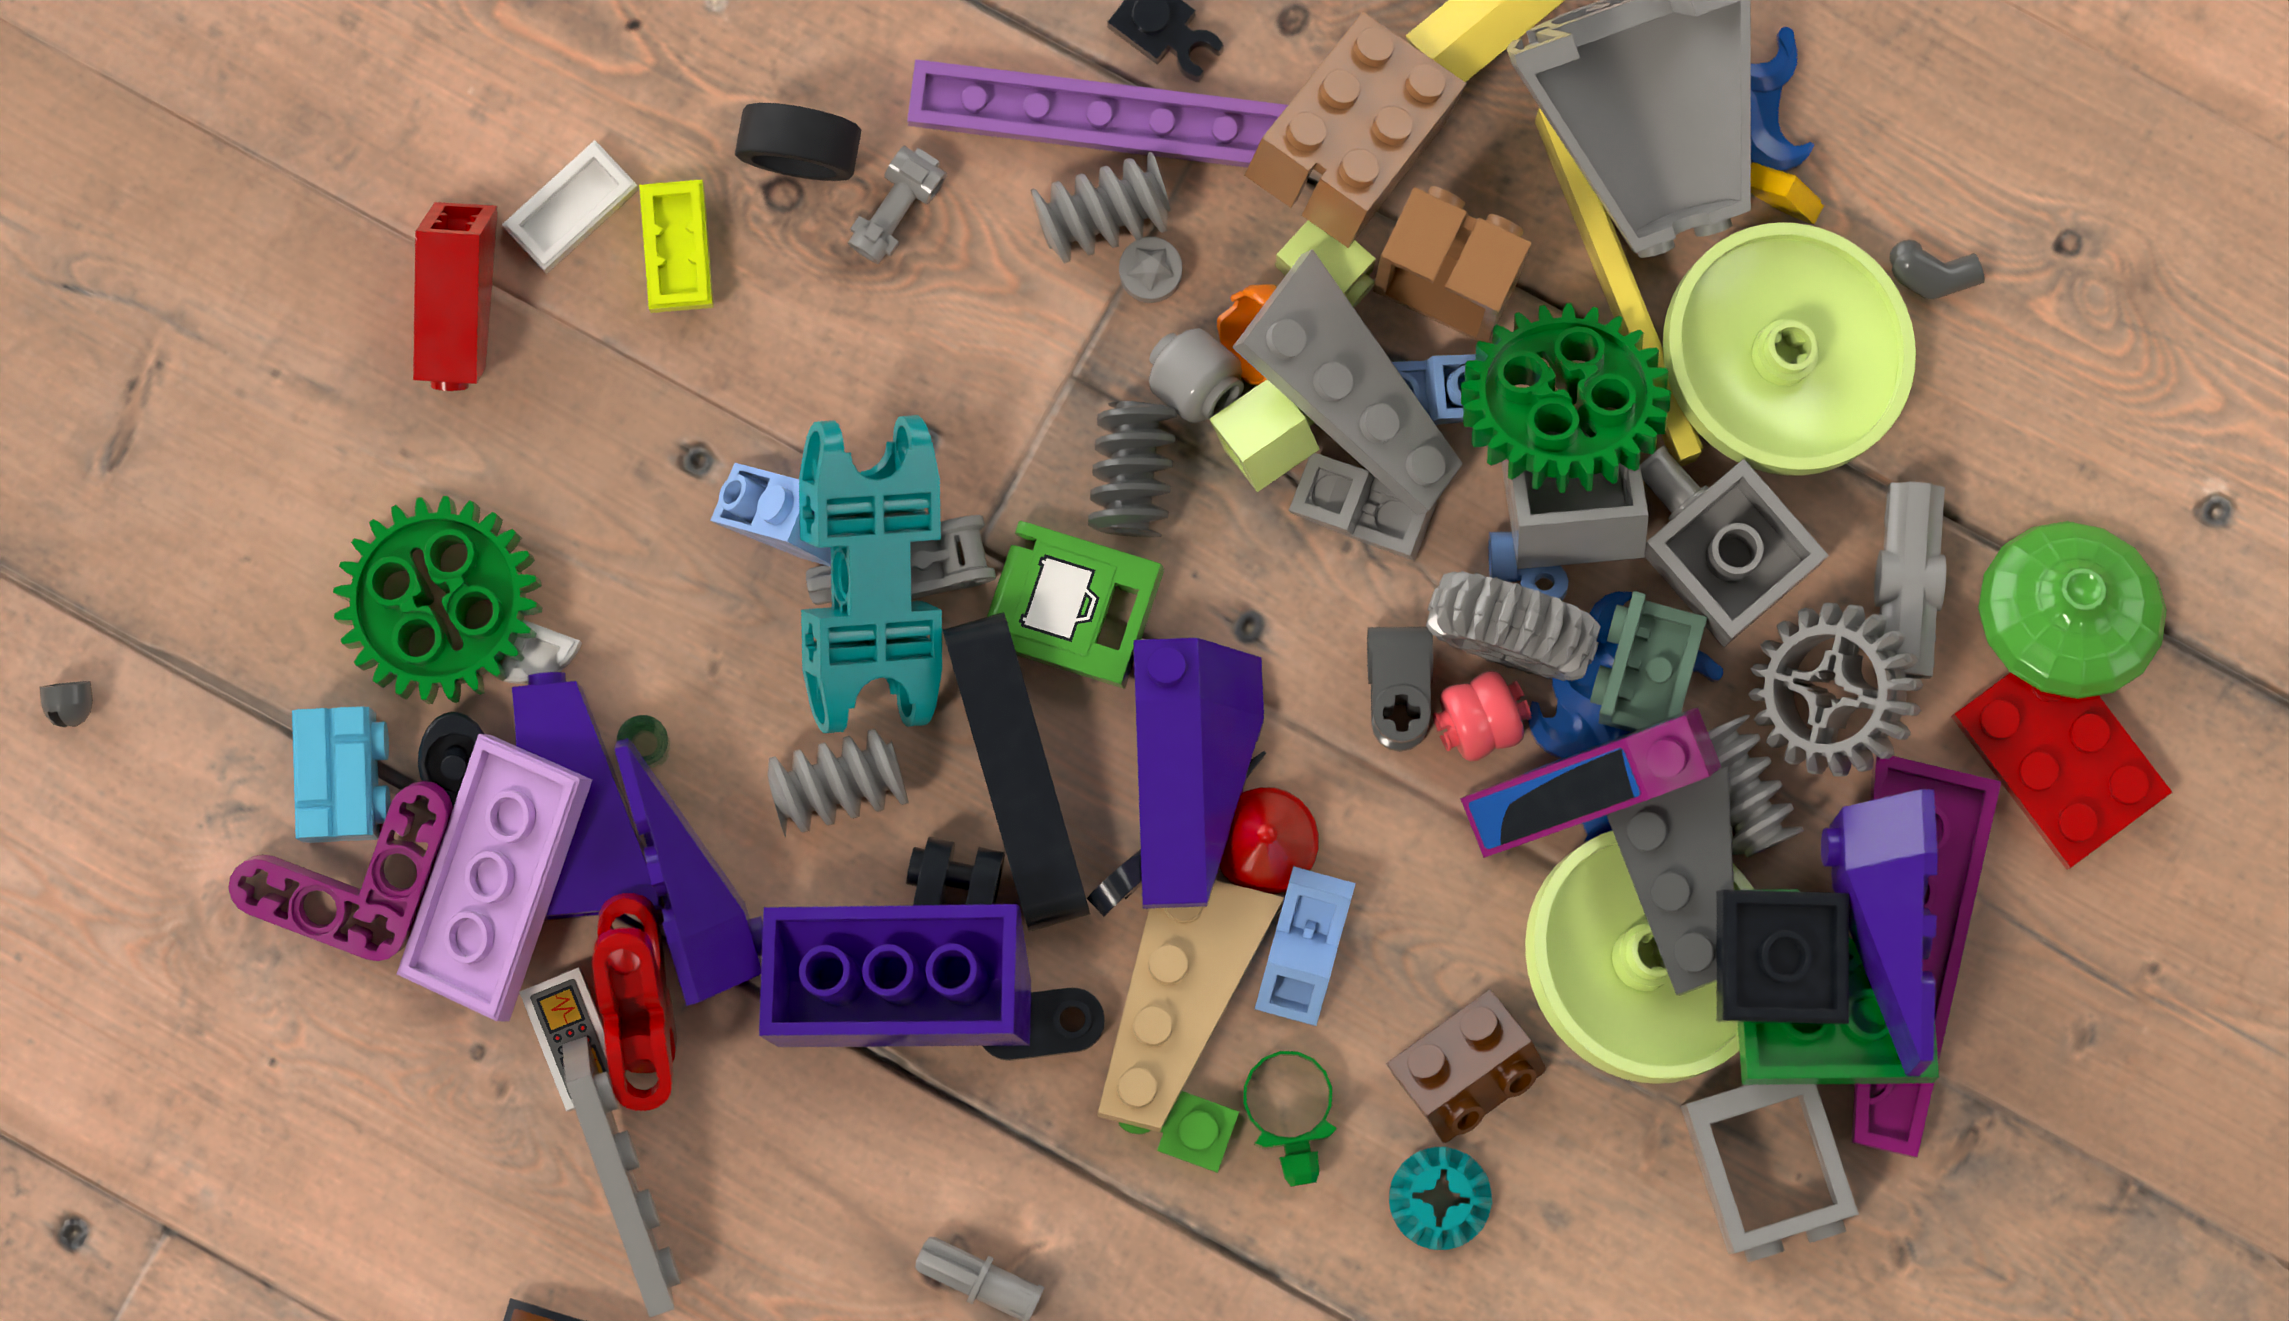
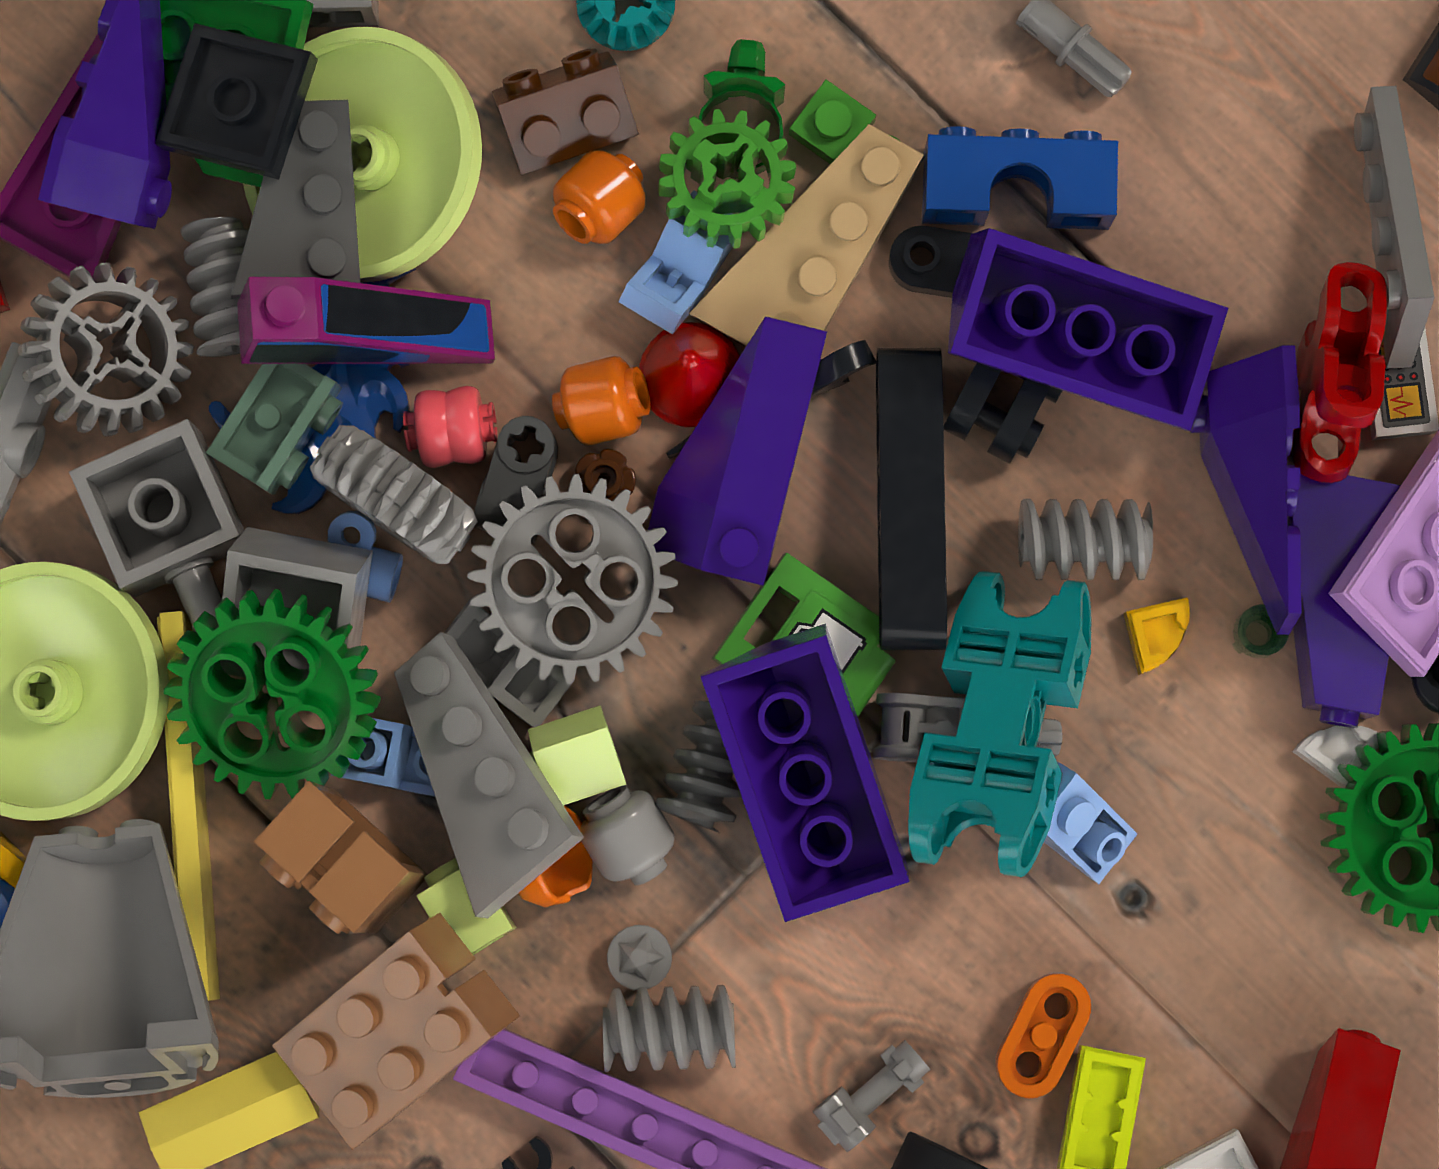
camera: 165 degrees left, 0 degrees up
none -> light grey gear [467,474,678,684]
none -> orange head [552,356,650,445]
none -> orange head [553,151,646,244]
none -> reddish brown plate [575,449,636,501]
none -> bright green gear [658,109,796,249]
none -> dark purple slope [700,623,910,922]
none -> blue arch [922,126,1118,230]
none -> orange plate [995,973,1091,1098]
none -> yellow tile [1123,597,1190,675]

